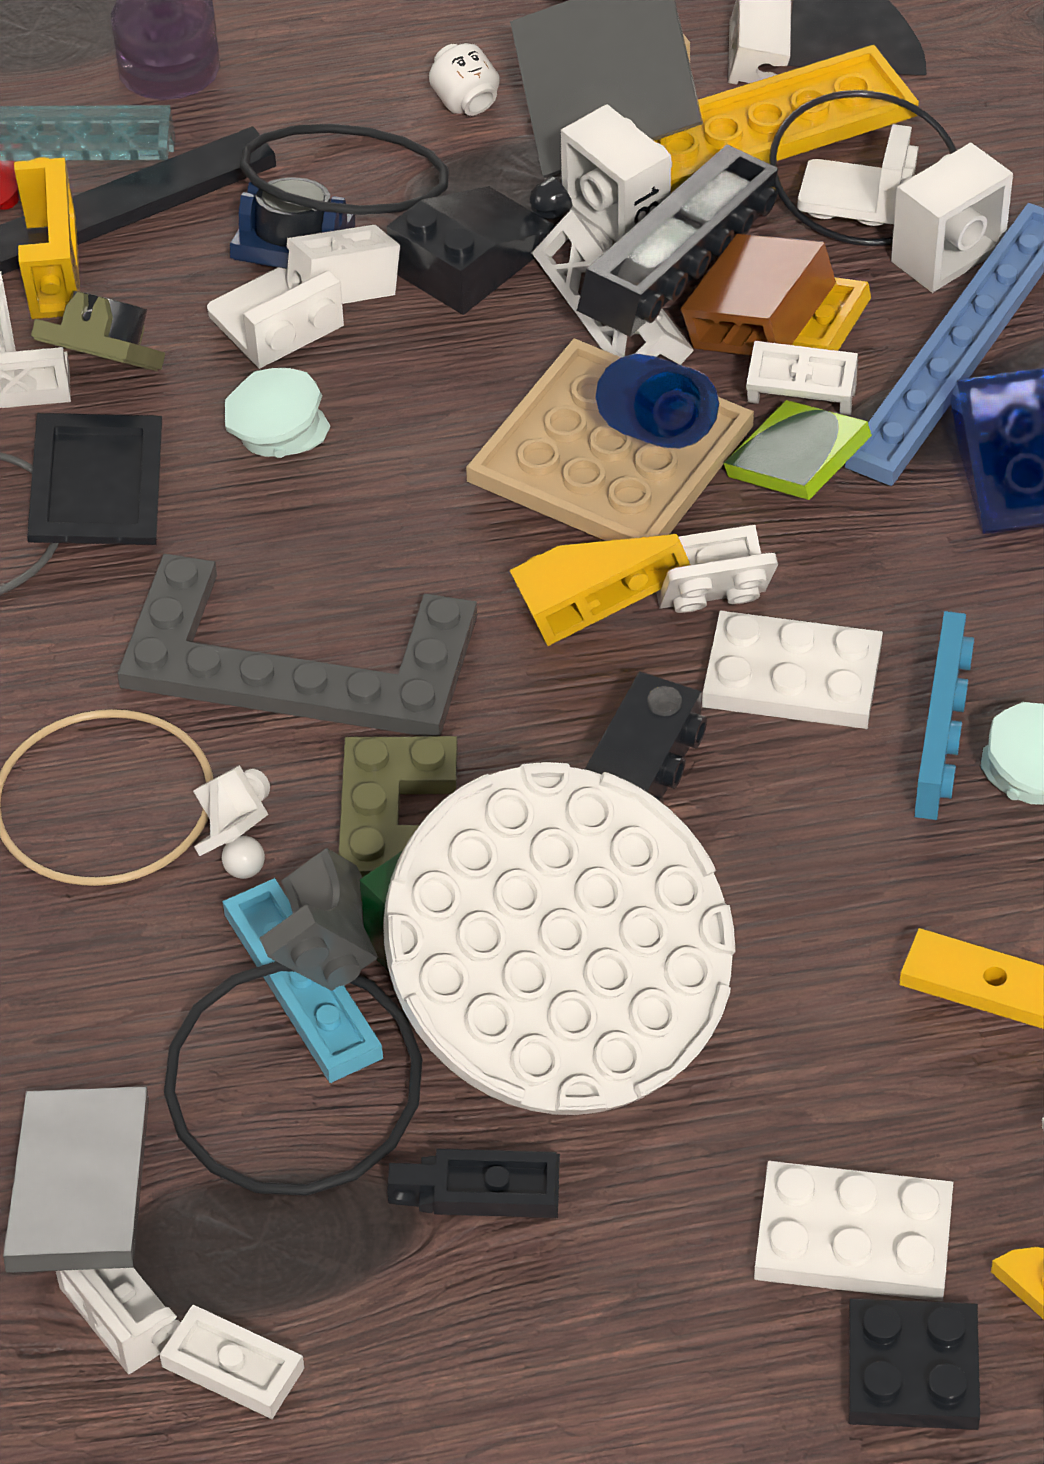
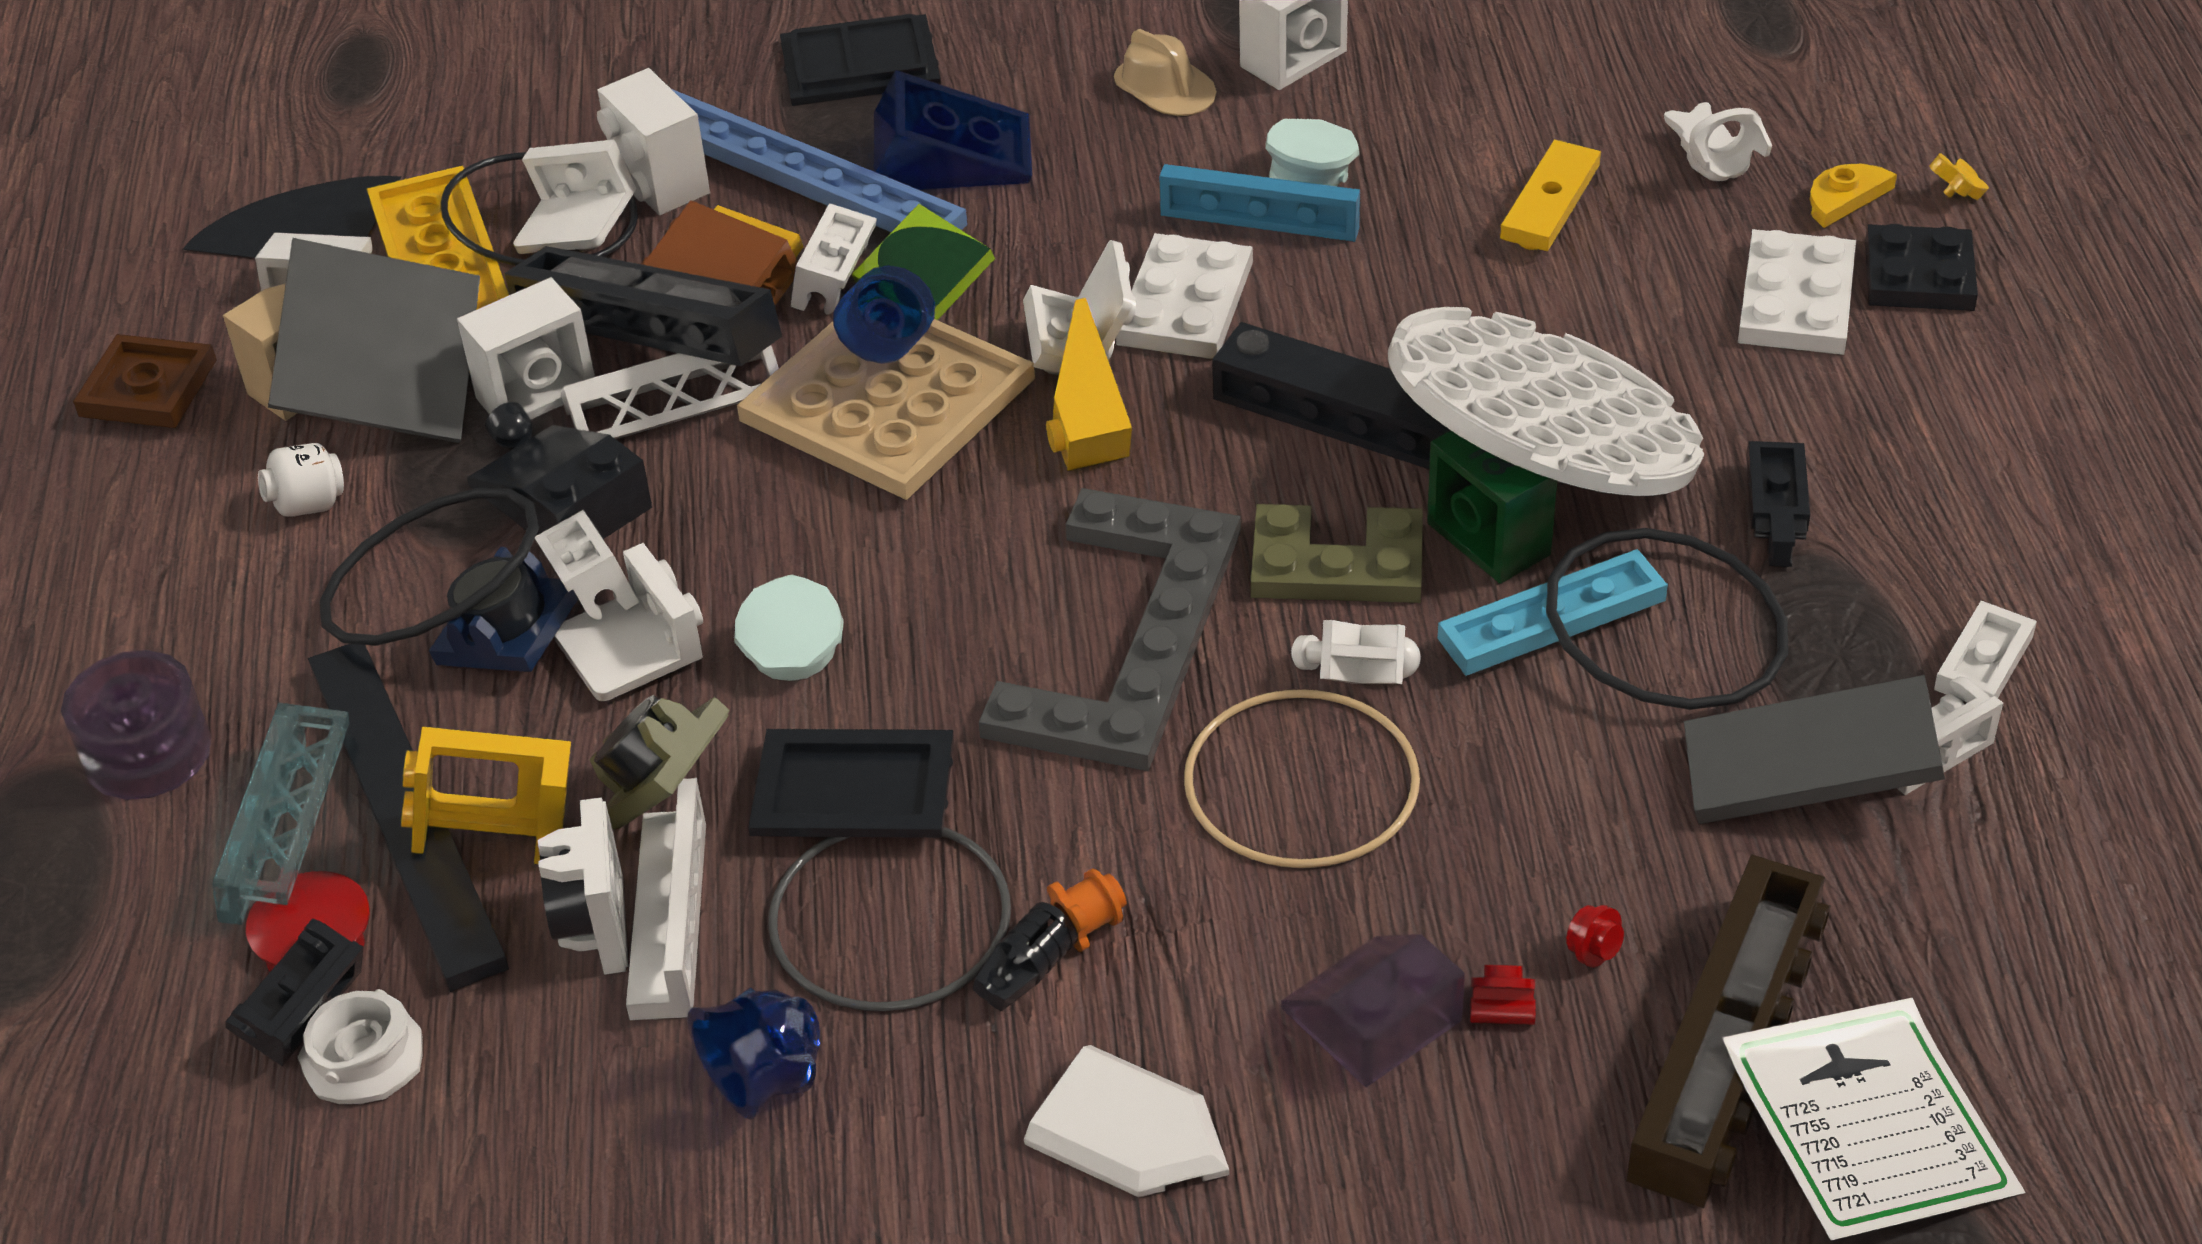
camera: 85 degrees left, 5 degrees down
dark grey arch [260,848,378,991] -> none

